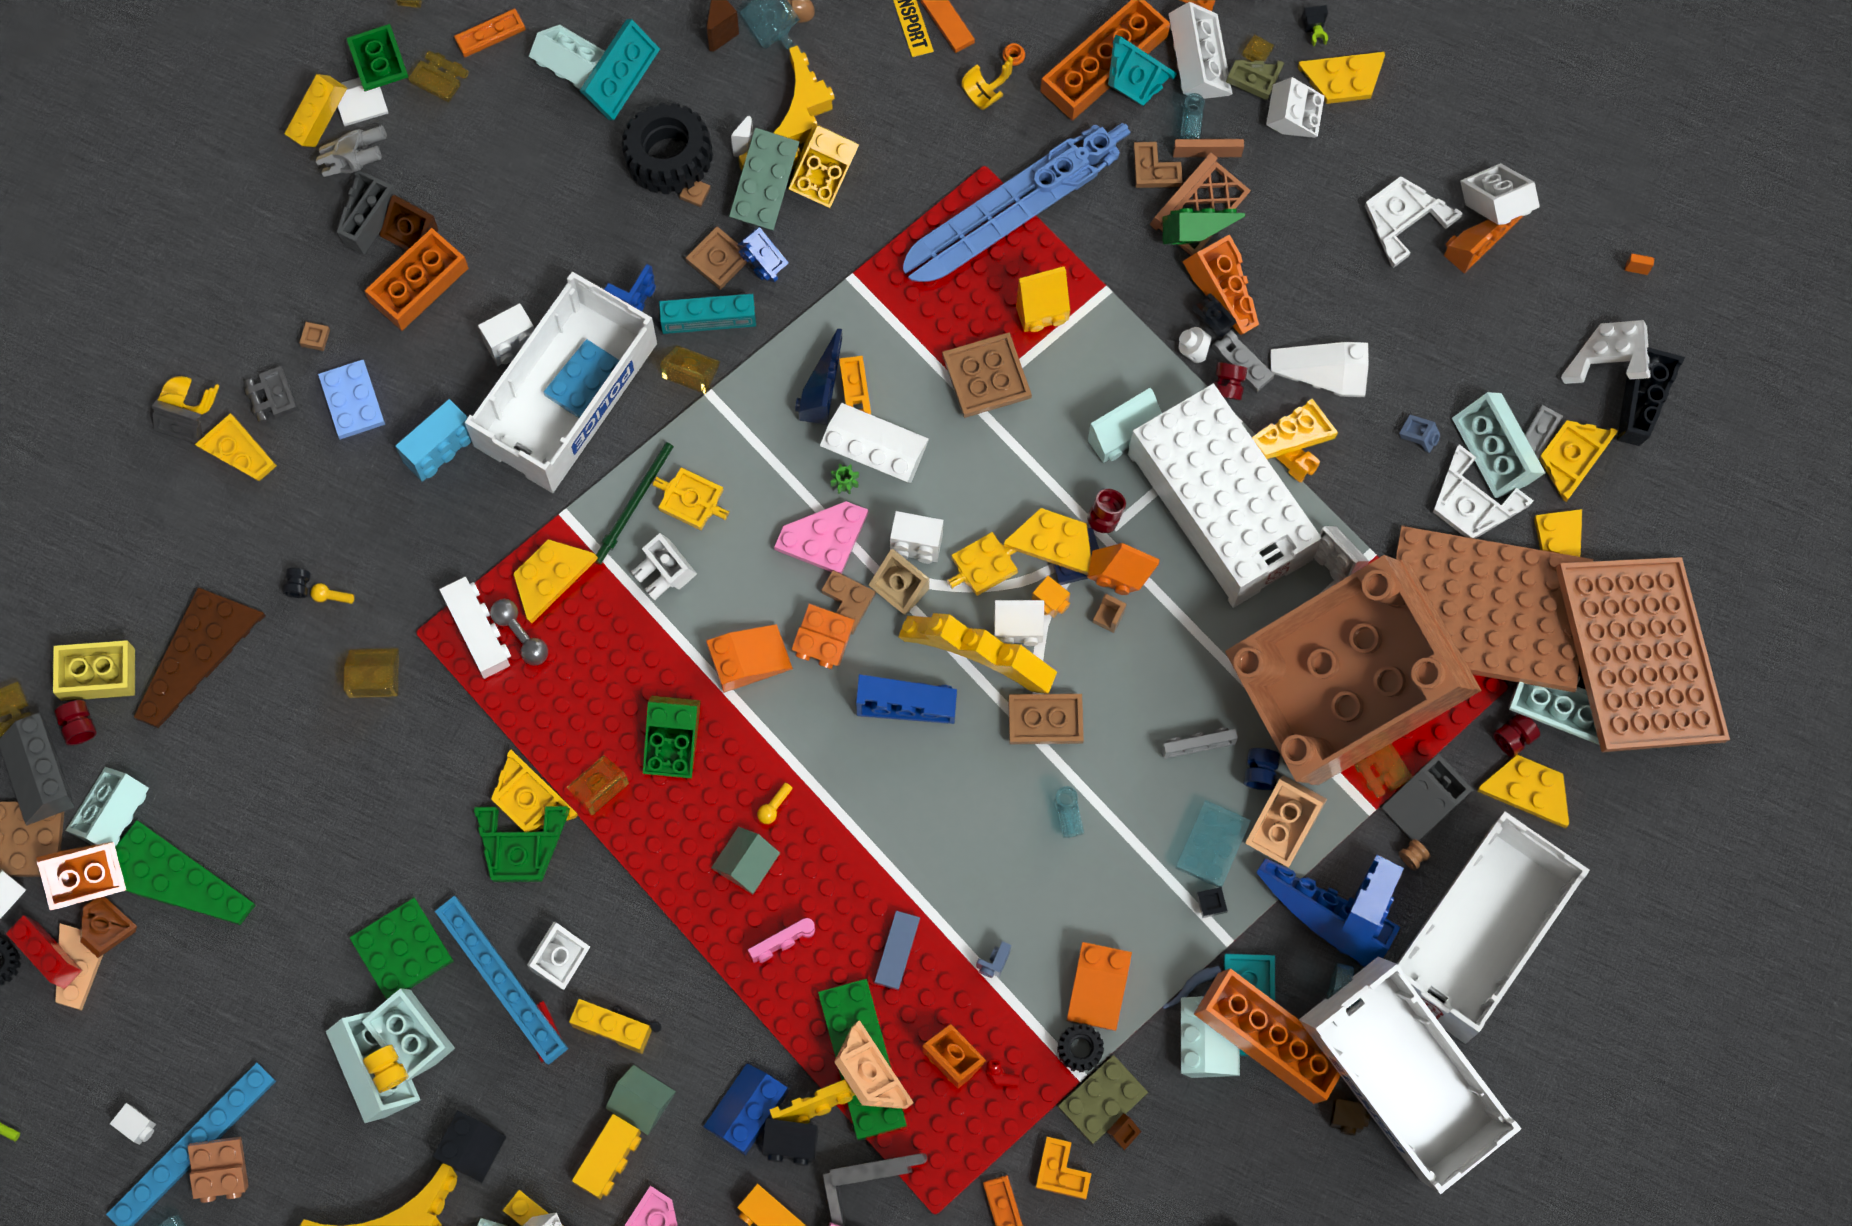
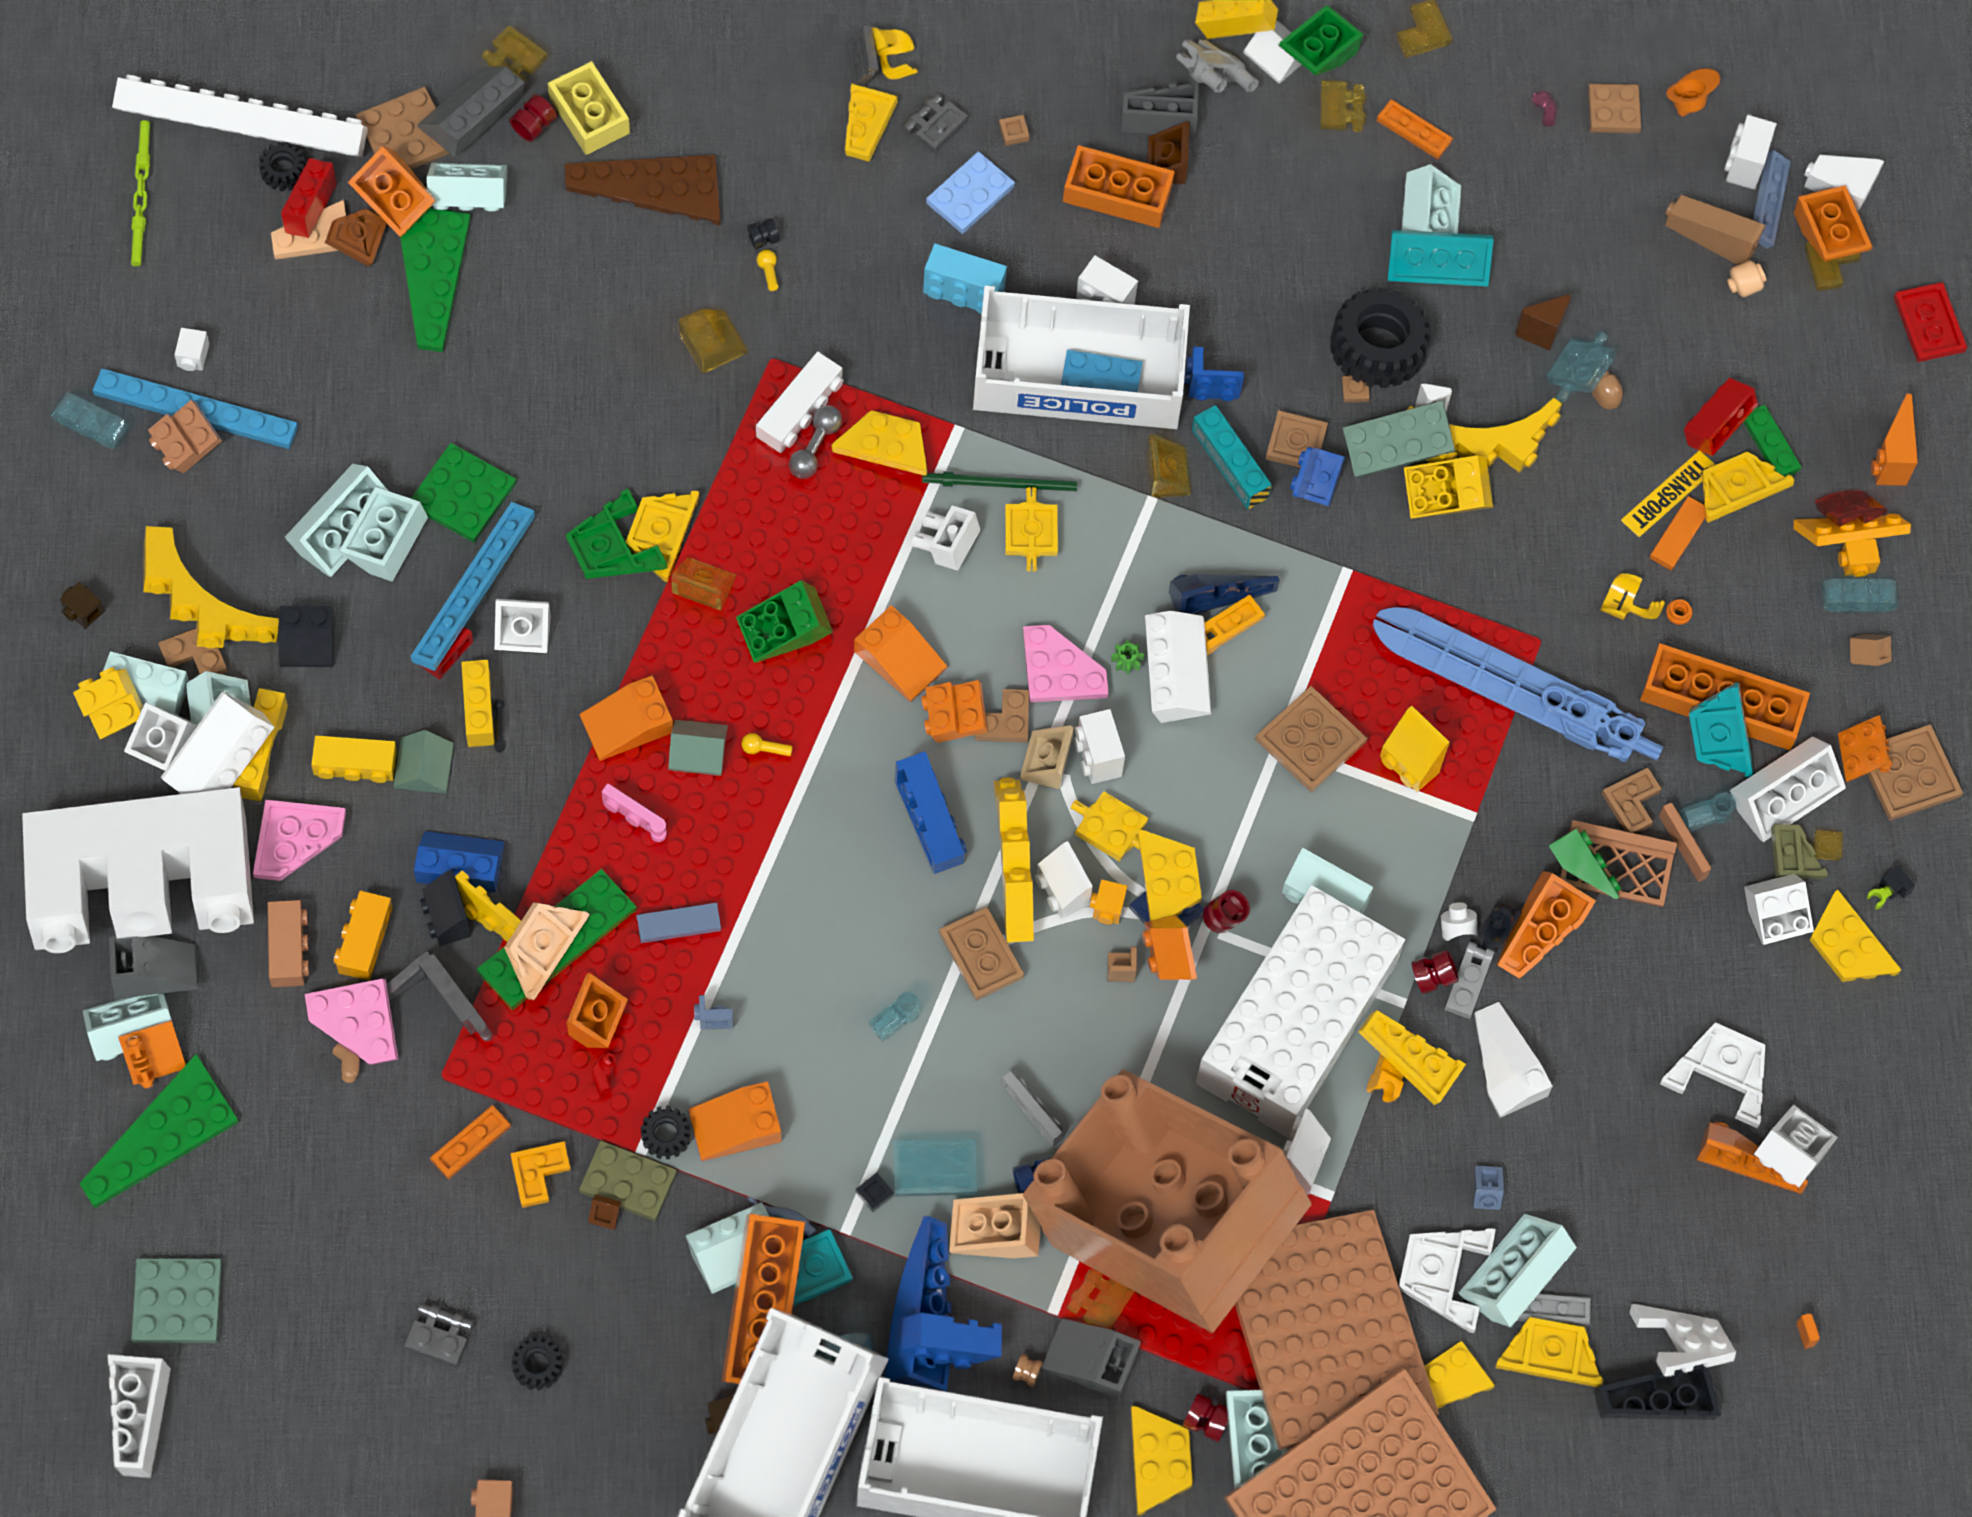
camera: 60 degrees right, 5 degrees down
yellow wheel [363,1045,409,1093] -> none
none -> orange slope [579,675,673,761]

